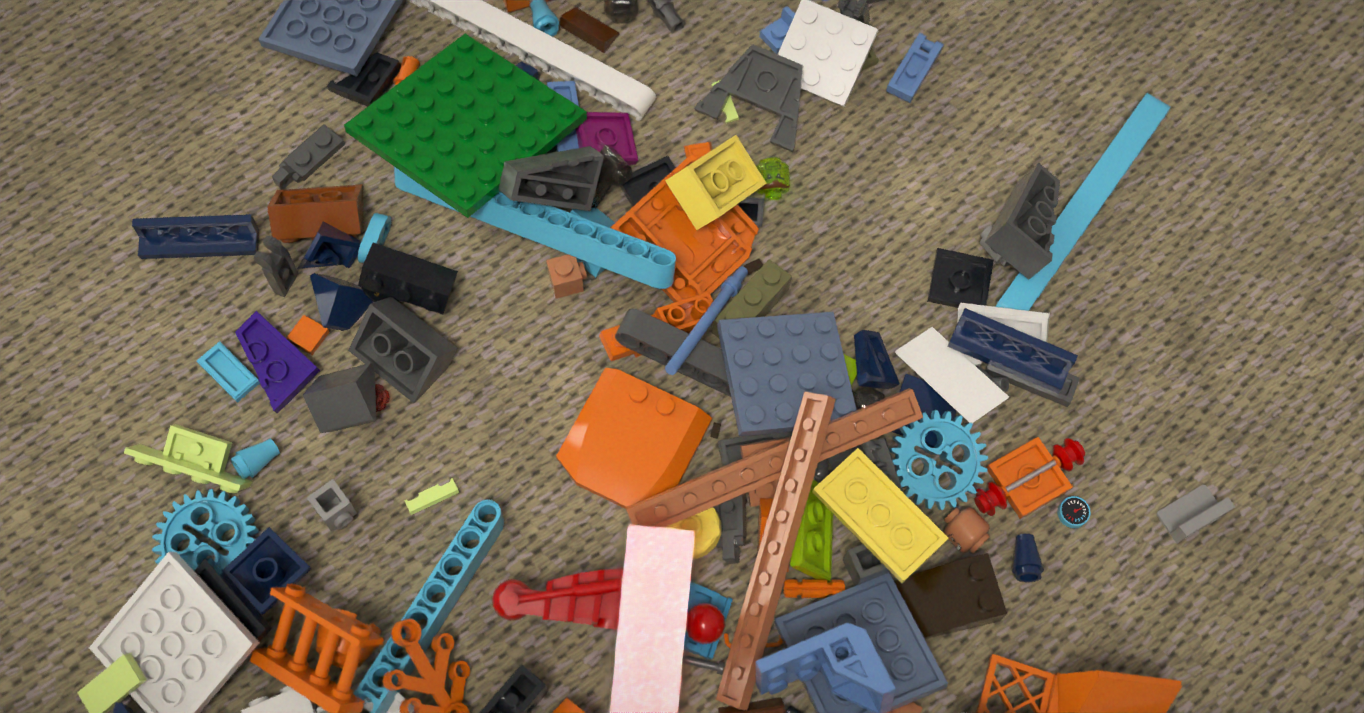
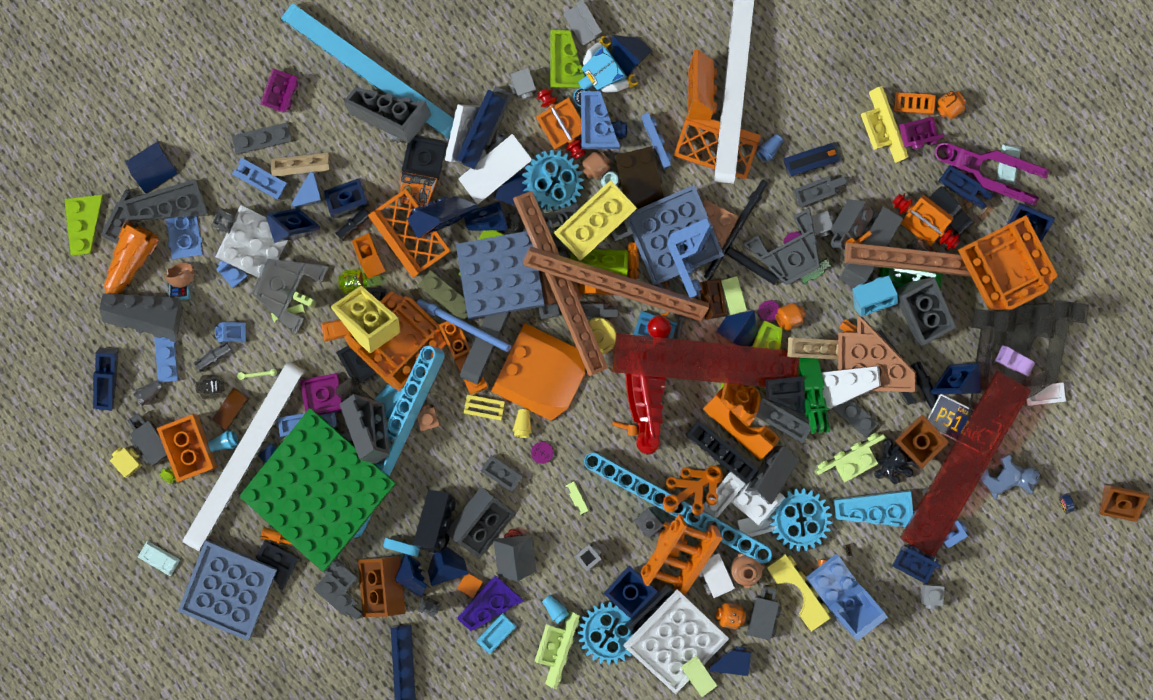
camera: 85 degrees left, 20 degrees up
none -> medium blue bracket [215,322,246,343]
none -> dark grey plate [232,122,292,155]
none -> yellowish green hinge [237,369,277,380]
none -> magenta bracket [260,68,299,113]
none -> dark blue slope [266,208,320,243]
none -> tan plate [271,153,330,176]
none -> medium blue slope [291,172,323,208]
none -> yellowish green tile [293,292,317,308]
none -> dark grey plate [323,558,359,592]
none -> dark blue slope [324,178,369,219]
none -> black pin [335,207,370,242]
none -> orange slope [352,233,385,279]
none -> orange fence [368,188,451,278]
none -> torso [400,172,438,216]
none -> dark blue slope [407,196,478,238]
none -> light yellow tile [464,395,505,420]
none -> dark grey plate [480,455,523,492]
none -> light grey brick [509,68,536,100]
none -> light yellow cone [513,409,532,438]
none -> magenta piece [531,442,553,464]
none -> lime wing [550,30,585,89]
none -> torso [578,36,638,93]
none -> medium blue wing [581,91,620,149]
none -> light aqua plate [601,171,620,187]
none -> dark blue slope [612,35,652,78]
none -> orange hand [612,421,638,436]
none -> flat silver brick [633,508,663,538]
none -> medium blue plate [641,112,672,170]

